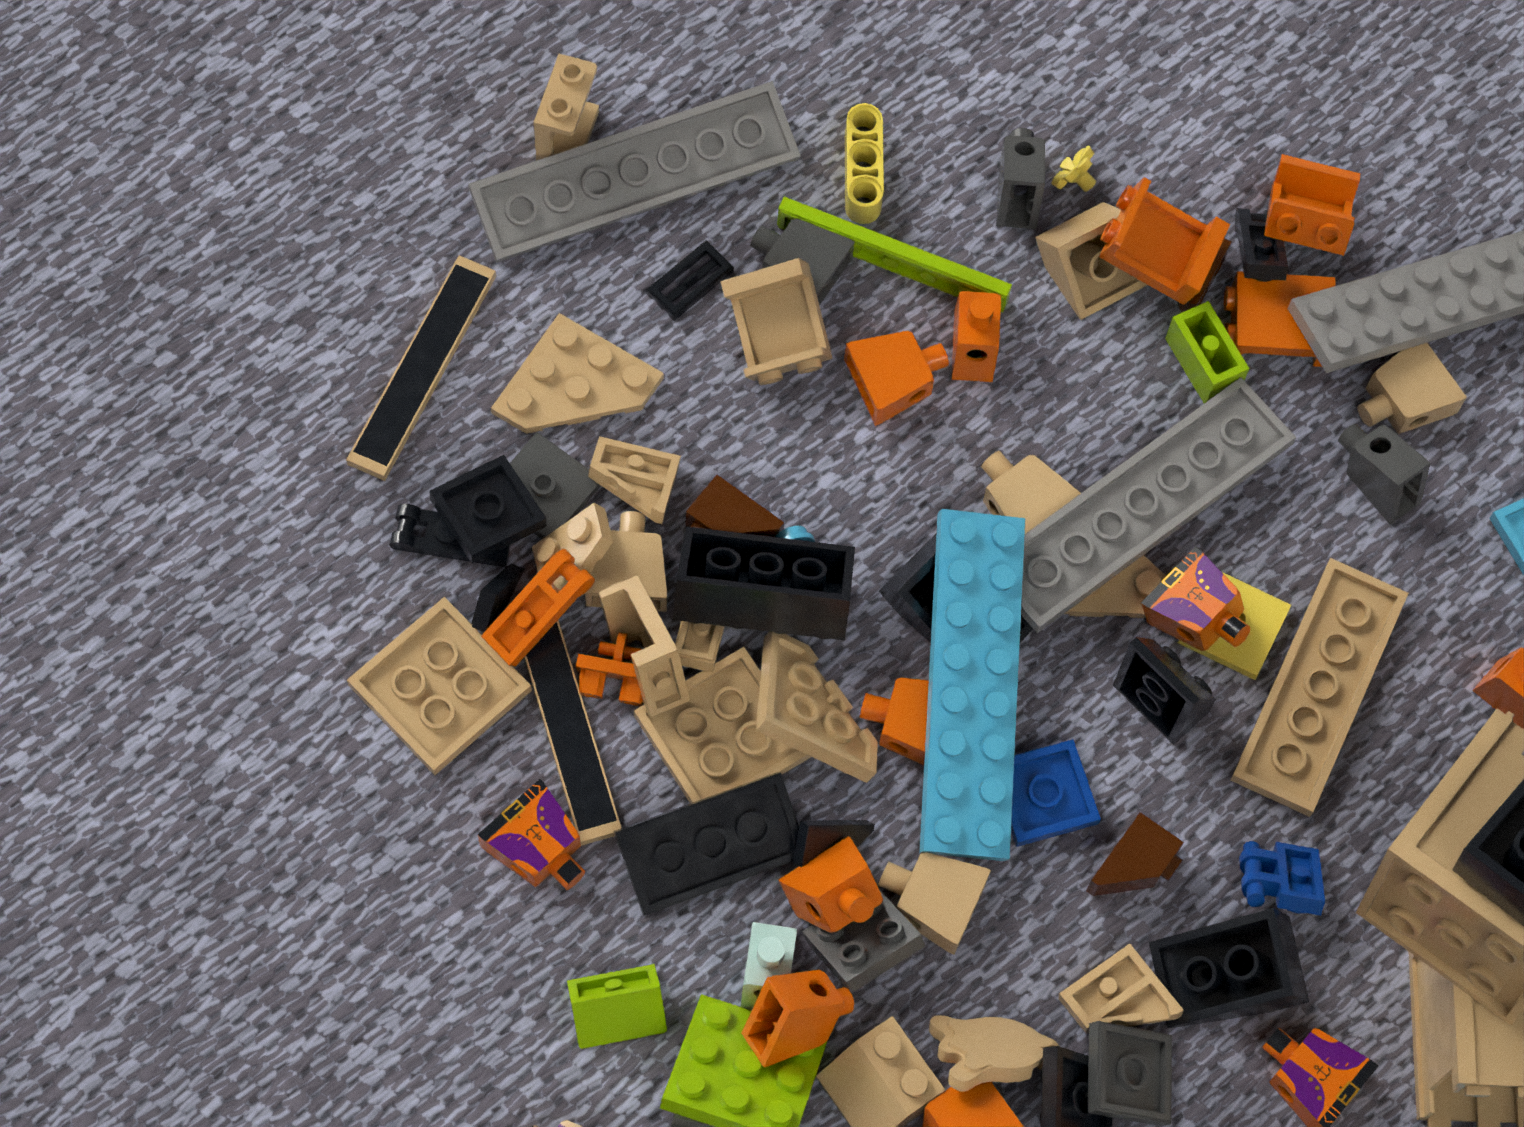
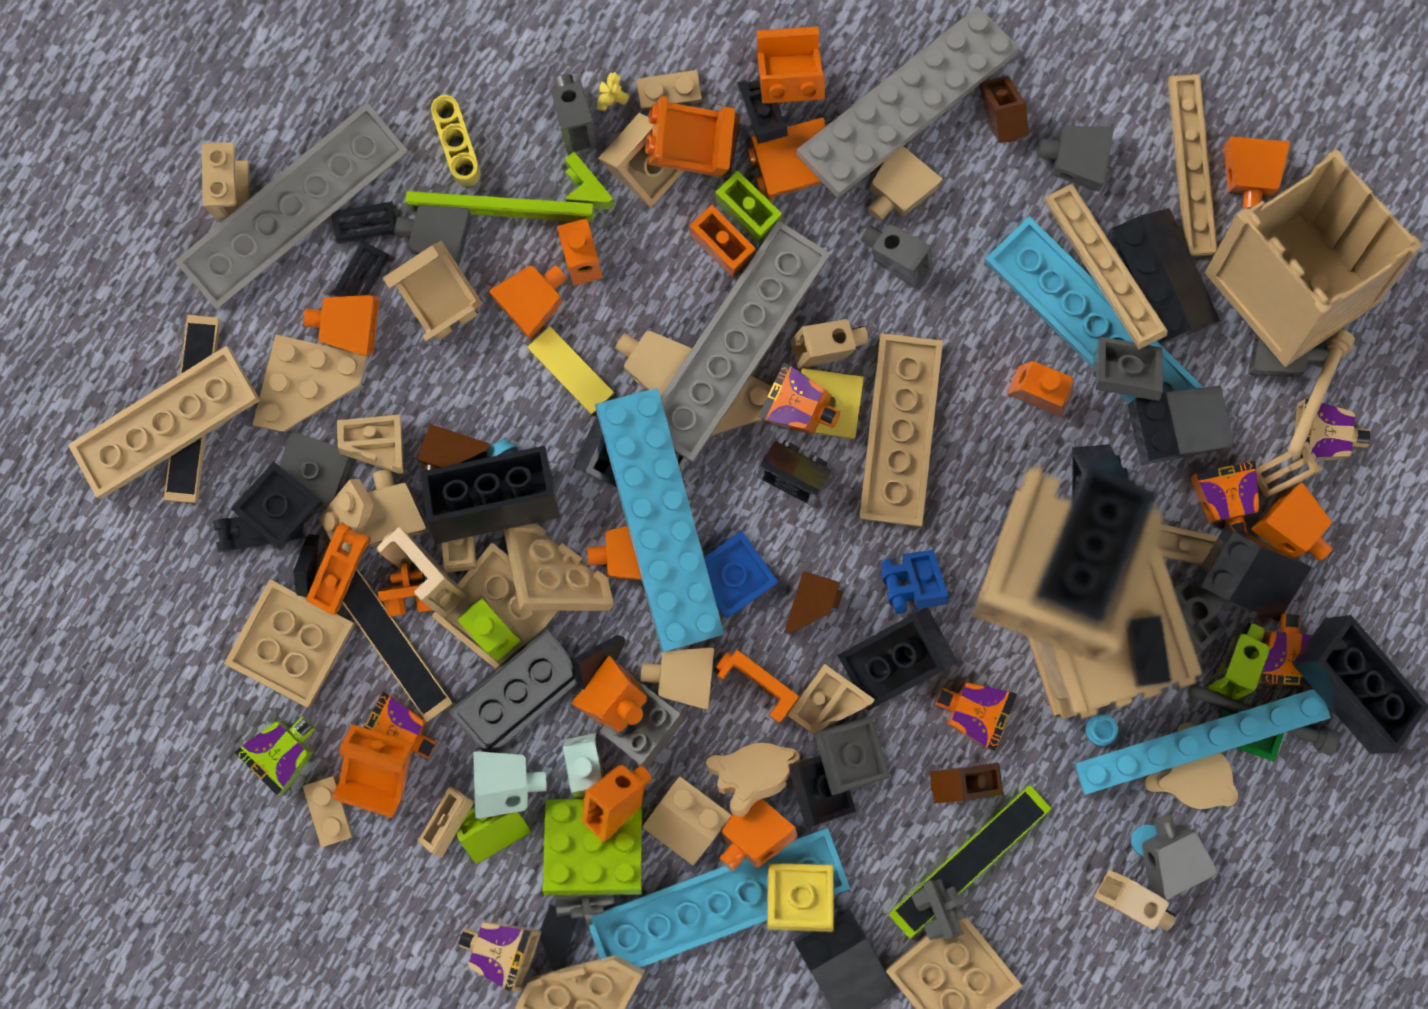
camera: 15 degrees left, 15 degrees up
none -> tan plate [68,346,260,500]
none -> torso [234,716,316,795]
none -> orange torso [303,295,380,356]
none -> tan plate [303,776,353,847]
none -> black tile [331,201,396,244]
none -> orange panel [333,724,414,818]
none -> tan tile [418,786,475,858]
none -> lime torso [457,596,522,662]
none -> light aqua torso [473,752,546,819]
none -> light yellow tile [527,326,614,415]
none -> lime slope [564,152,615,210]
none -> tan plate [636,70,702,111]
none -> orange brick [689,205,756,278]
none -> orange panel [716,650,799,723]
none -> tan torso [790,319,868,370]

